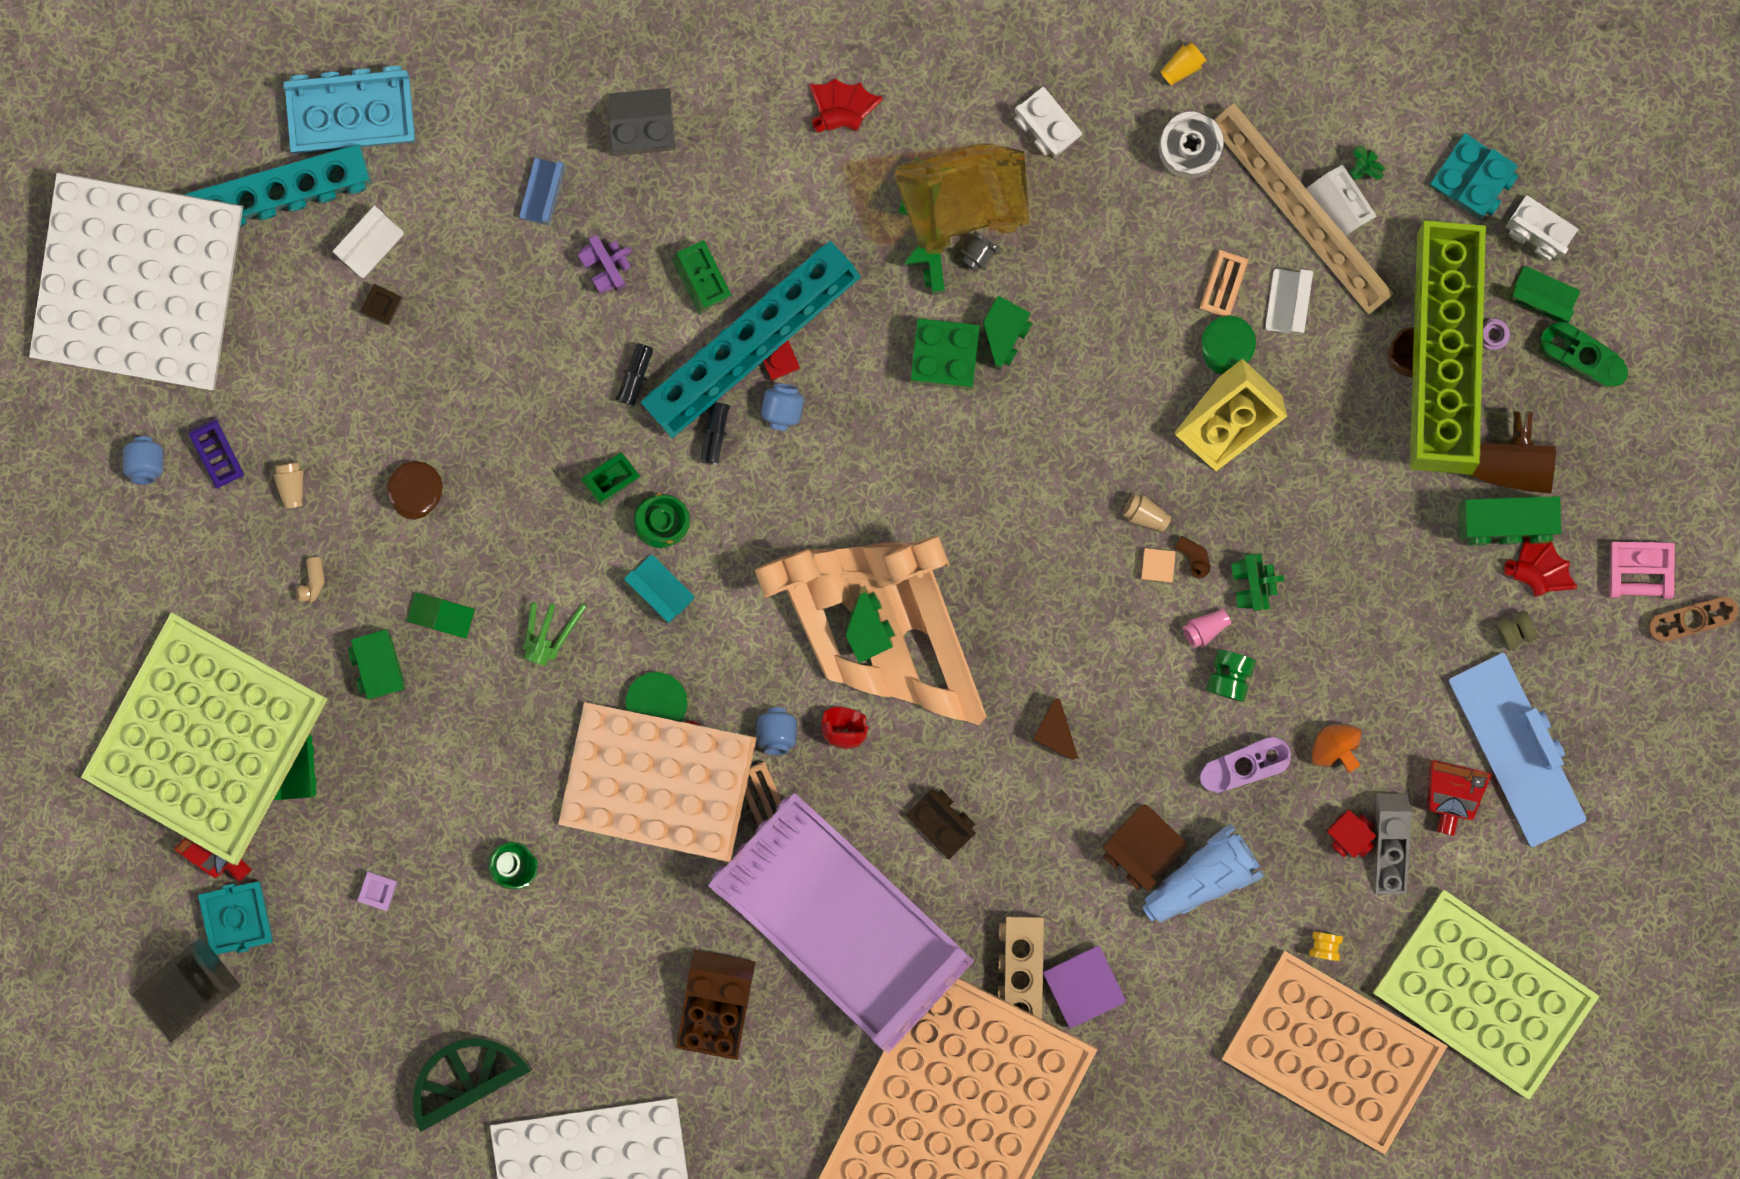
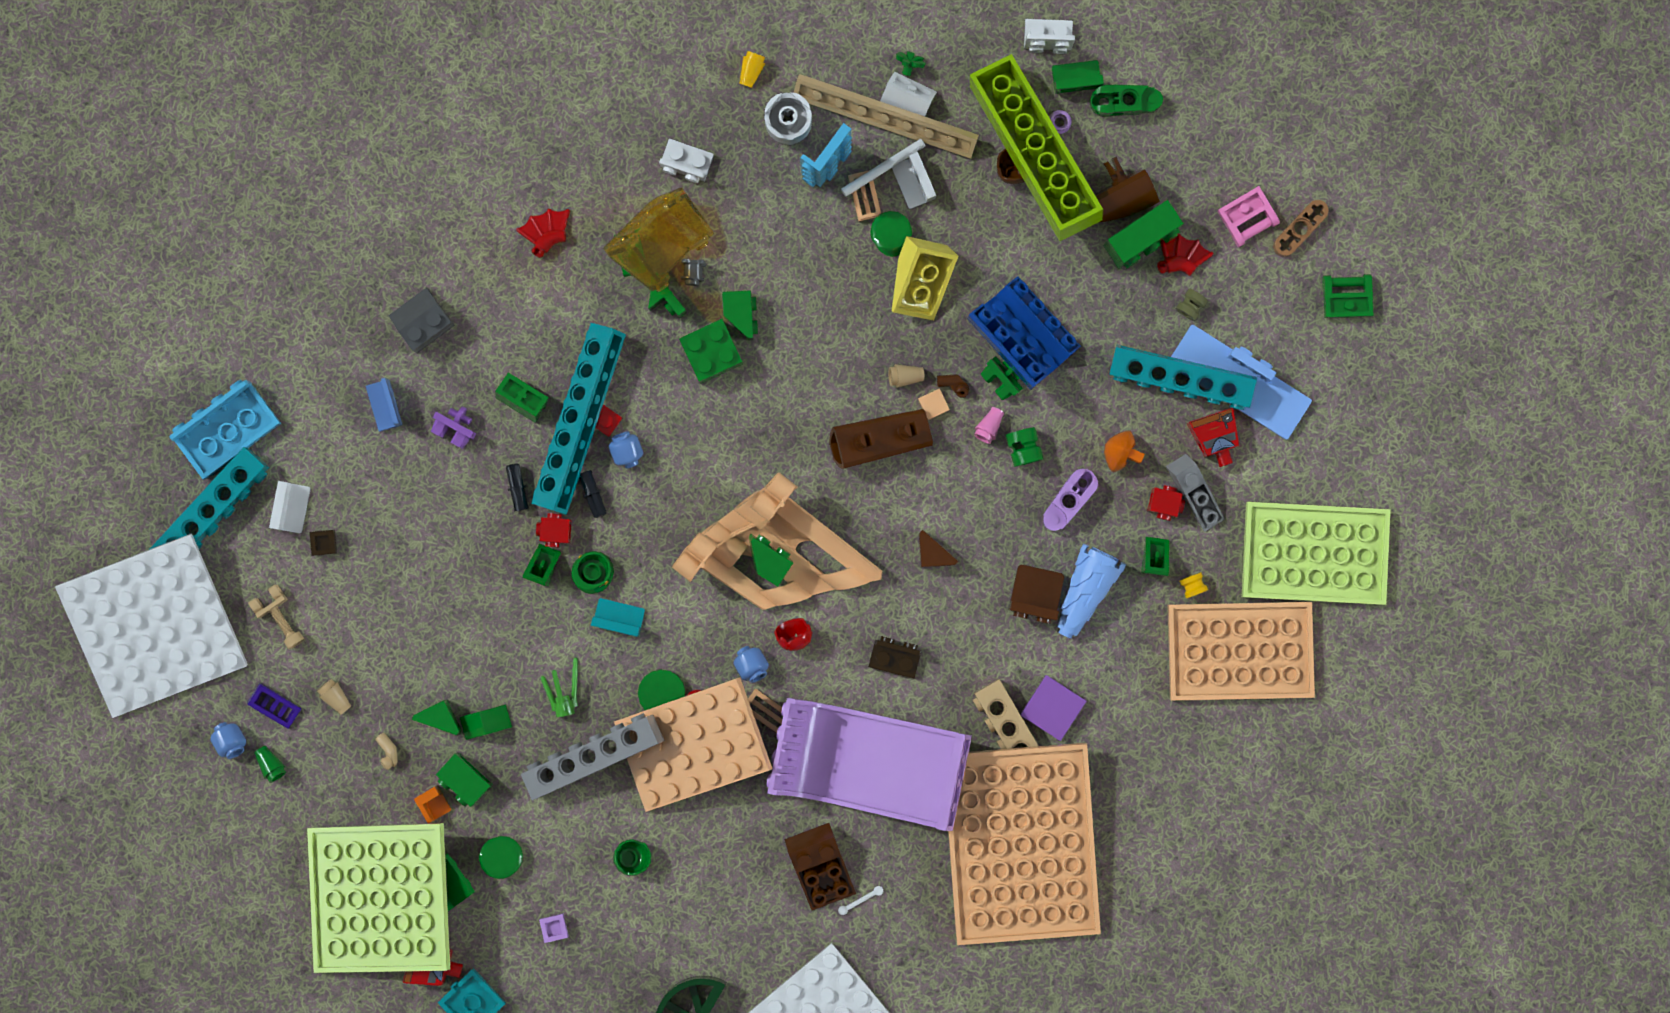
camera: 30 degrees left, 0 degrees up
reddish brown piece [387,461,443,520] -> none
teal plate [1430,133,1519,220] -> none
none -> tan bar [248,584,305,650]
none -> green cone [254,746,286,783]
none -> green slope [412,700,462,735]
none -> orange panel [414,785,451,824]
none -> green piece [479,836,523,879]
none -> light grey brick [521,713,665,800]
none -> red brick [536,513,572,548]
none -> medium azure bracket [800,123,852,188]
none -> reddish brown piece [829,409,933,469]
none -> white hinge [838,886,883,915]
none -> white bar [841,139,926,197]
none -> blue slope [967,276,1081,390]
none -> teal brick [1109,344,1257,410]
none -> green slope [1141,537,1169,576]
none -> green plate [1322,274,1374,318]

